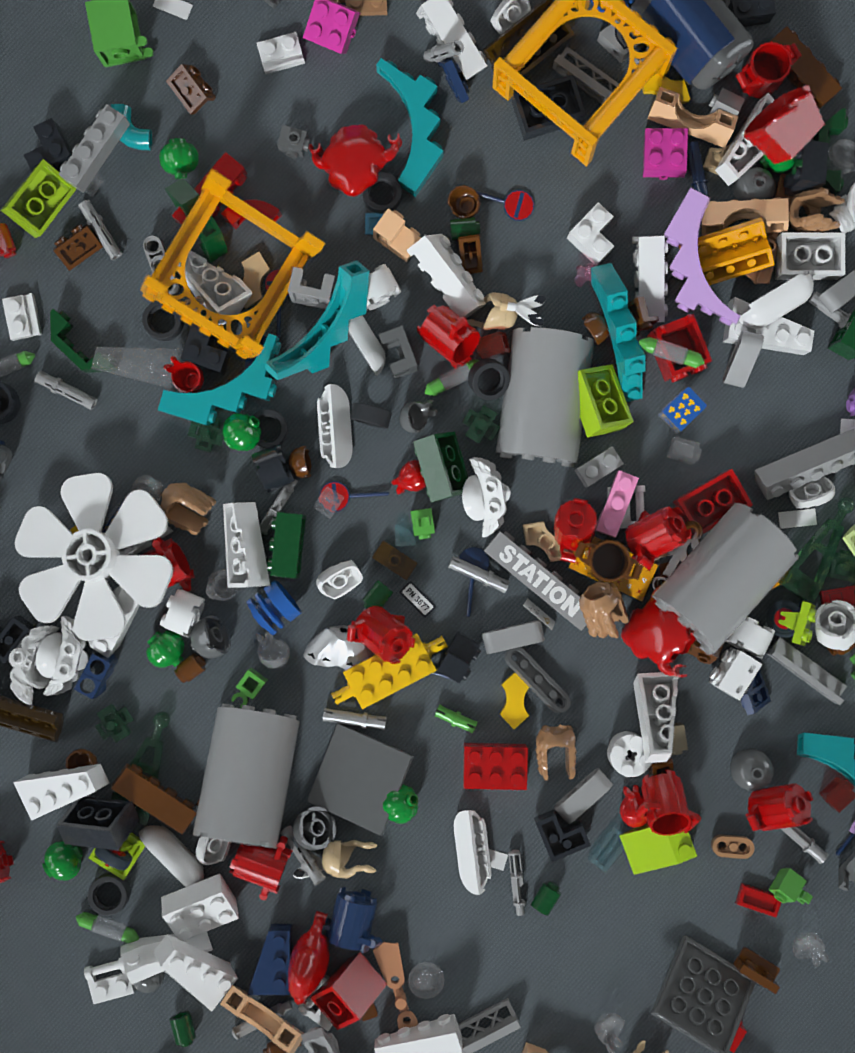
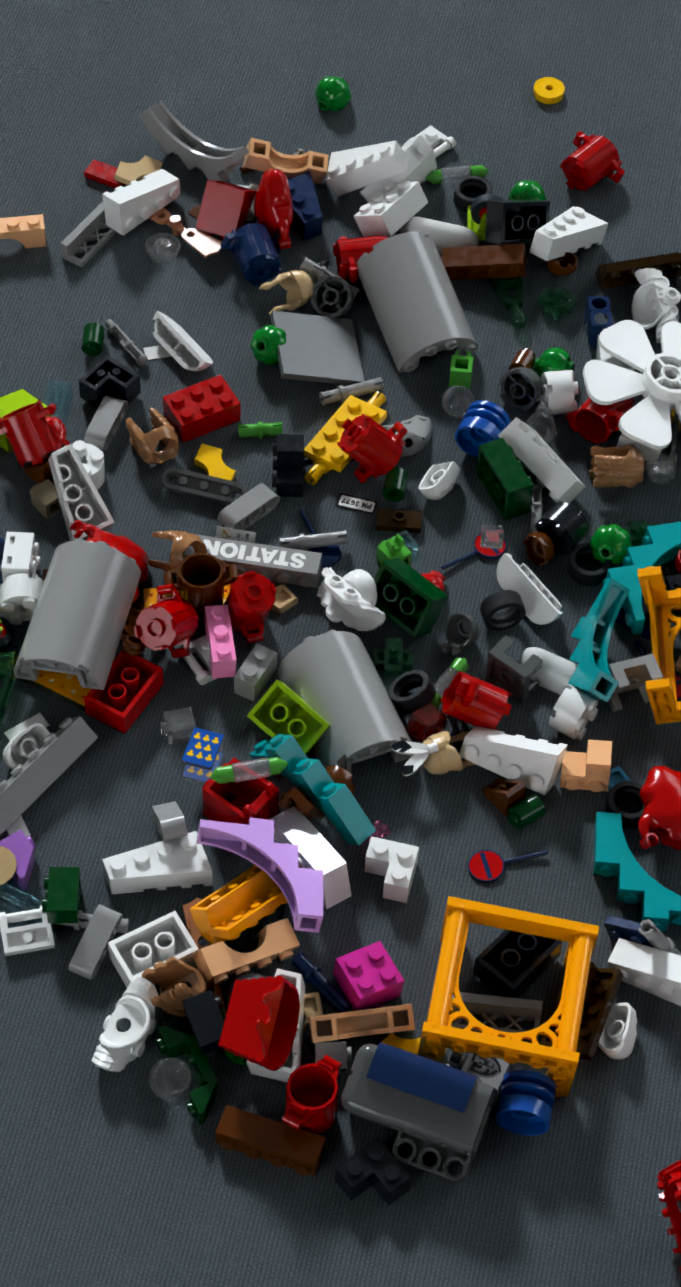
camera: 150 degrees right, 35 degrees down
white piece [36,616,89,696] -> none
dark green brick [169,1011,196,1047] -> none
reddish brown hair [448,185,481,219] -> none
white brick [737,271,814,329] -> none

